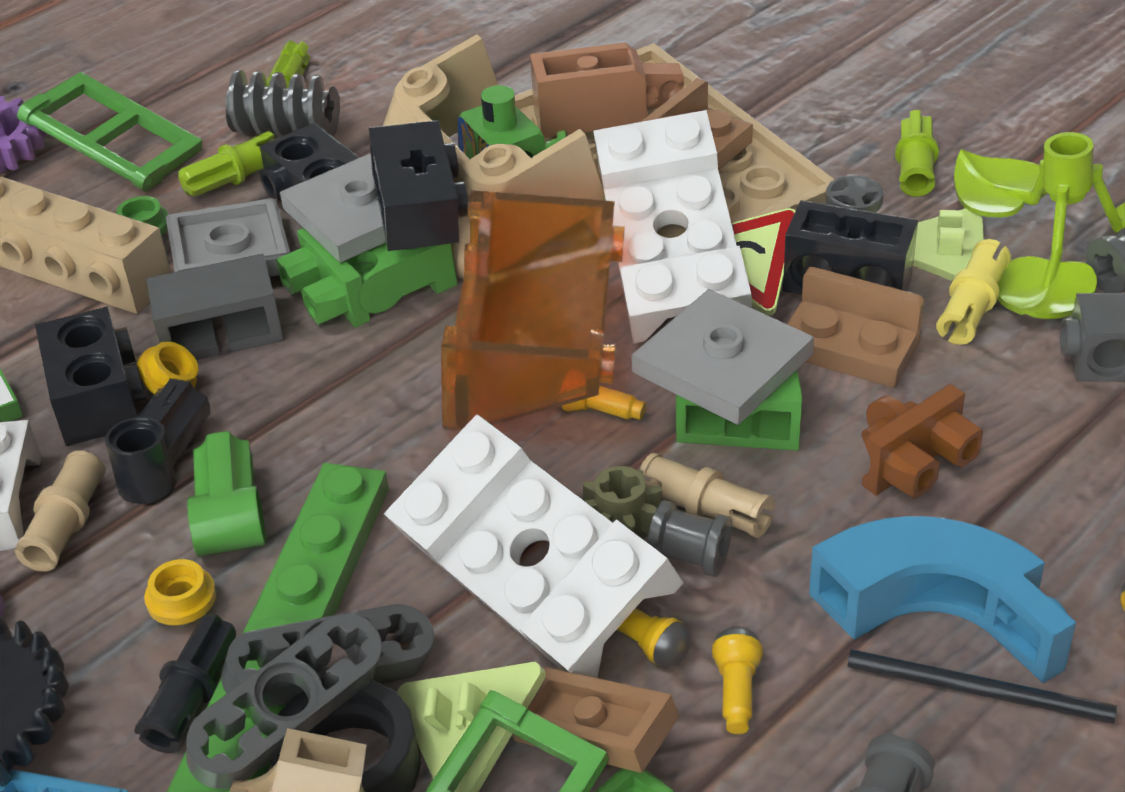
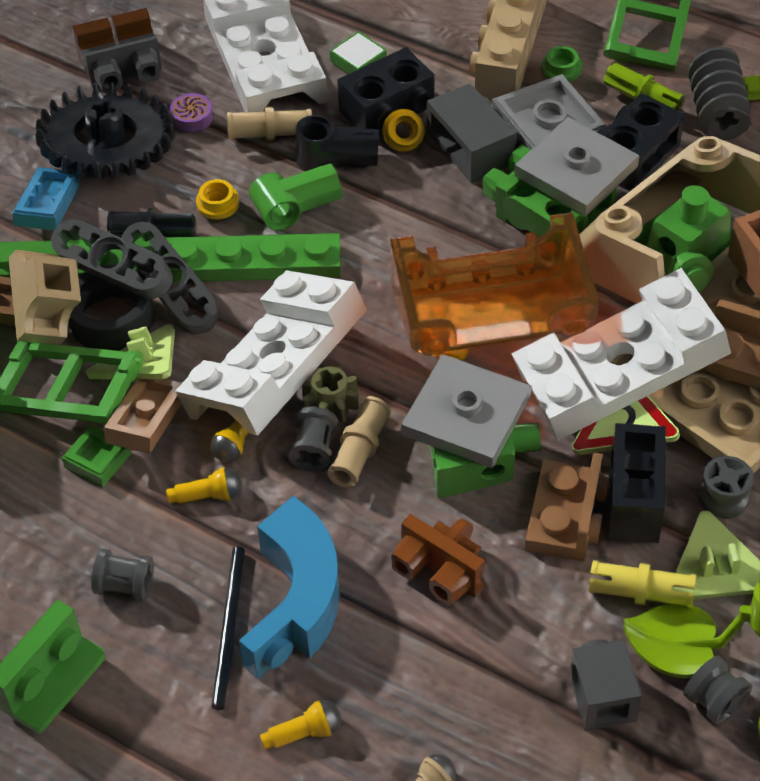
camera: 75 degrees right, 10 degrees up
black brick [369,120,468,251] -> none

